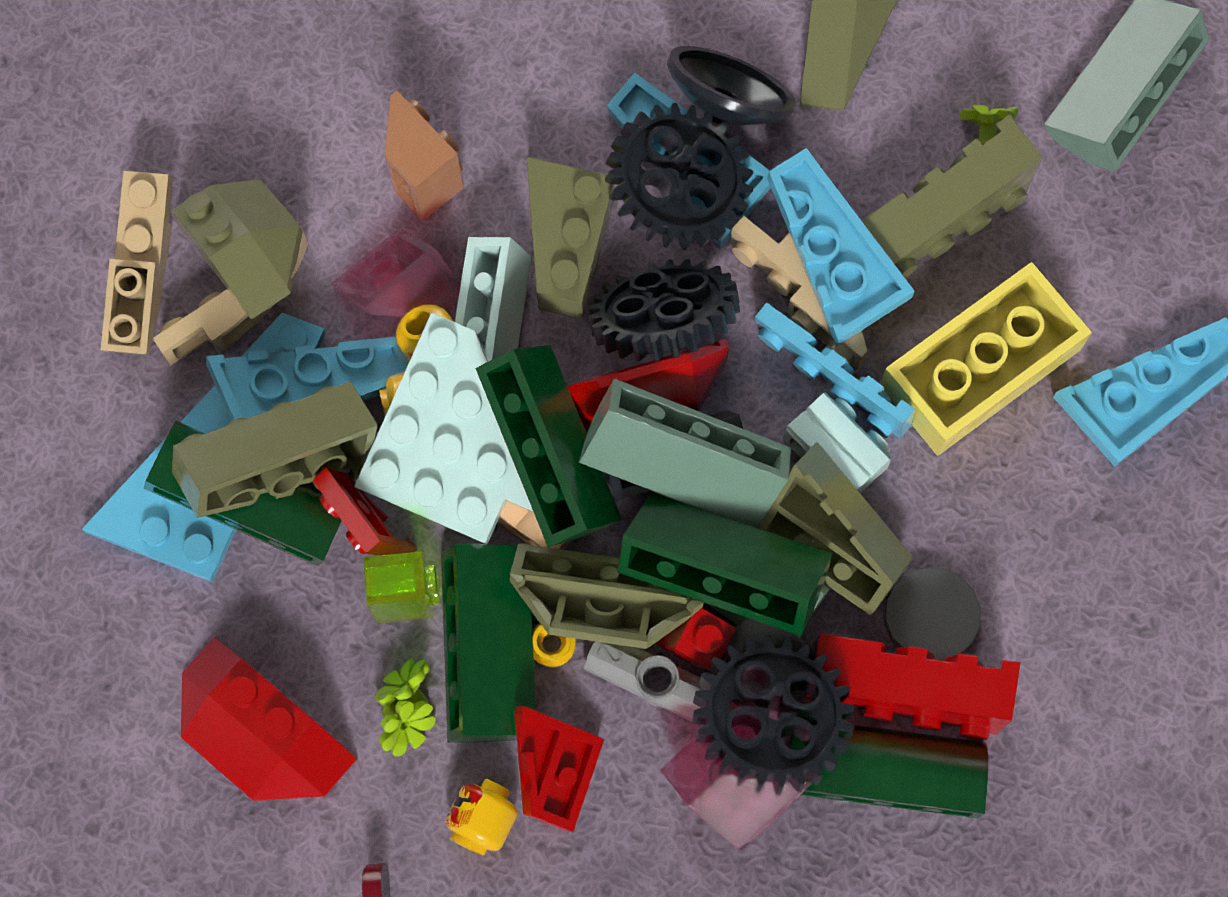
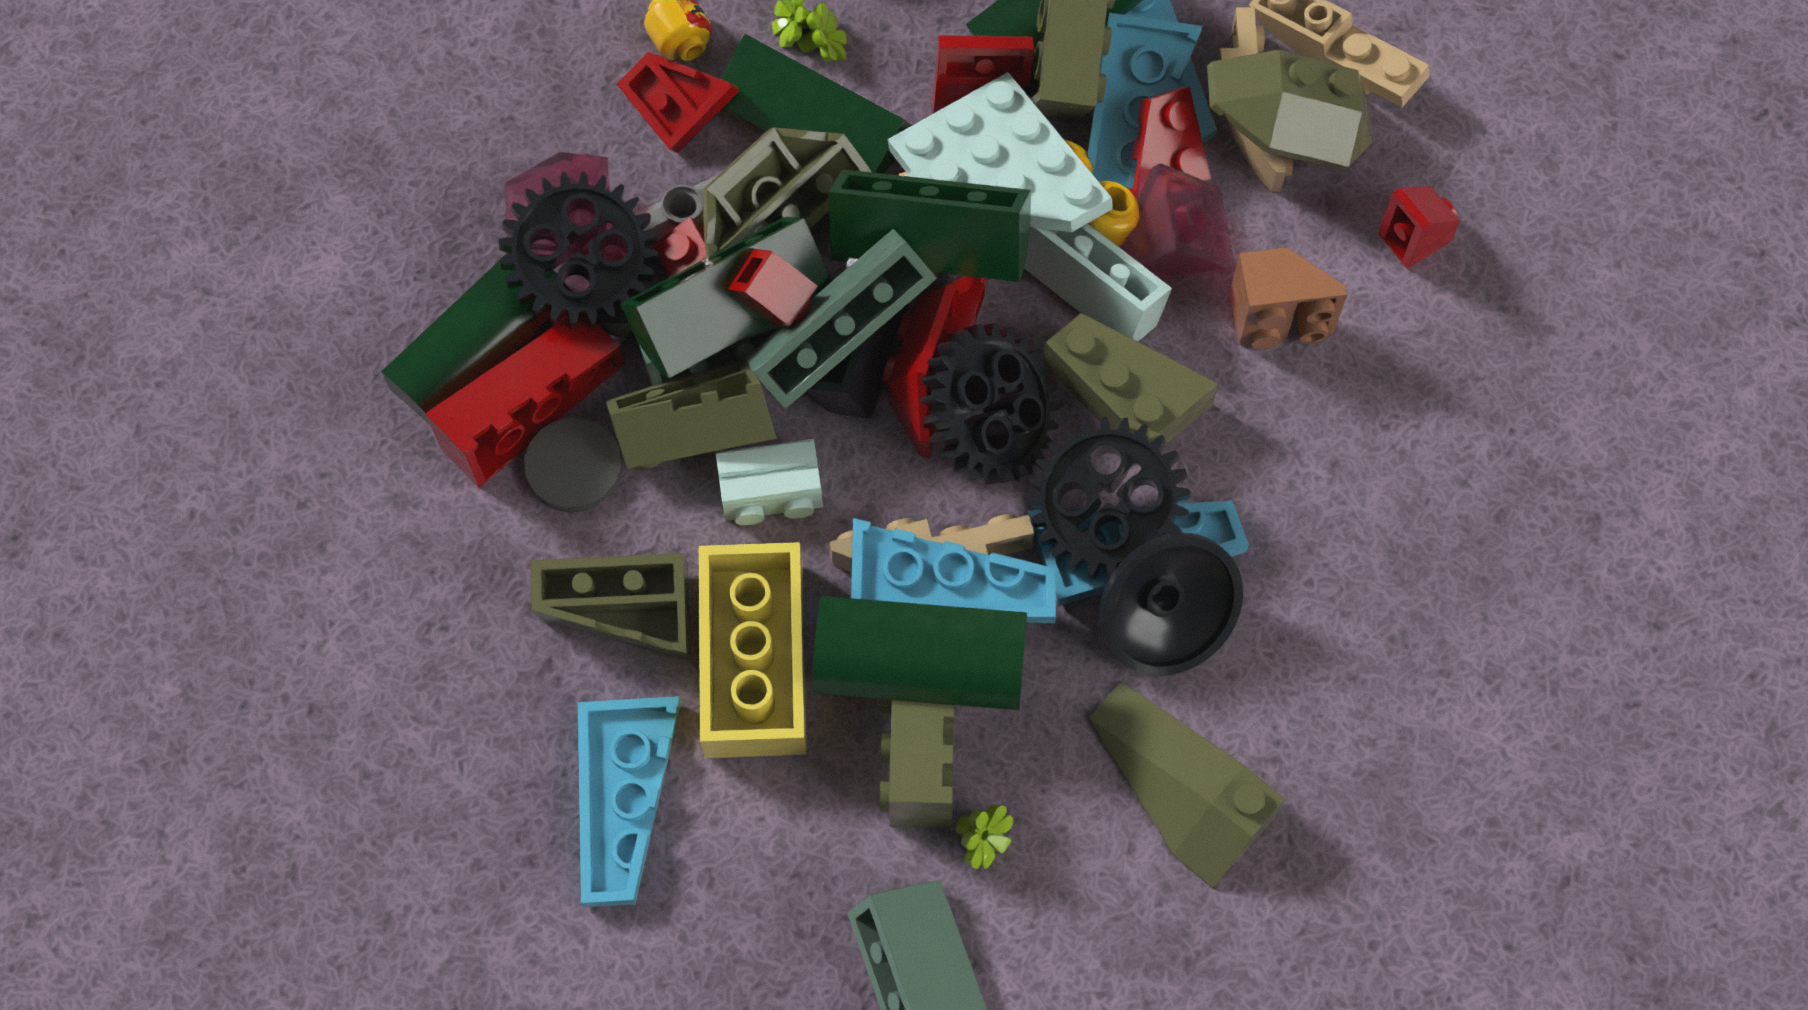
camera: 125 degrees right, 5 degrees down
clear neon green brick [363,551,441,624] -> none
medium azure wing [755,303,915,439] -> none
none -> olive wedge [531,553,691,661]
none -> brick [728,249,817,327]
none -> dark green brick [812,596,1027,710]
none -> red wing [1127,87,1211,203]
none -> red slope [1378,186,1460,269]

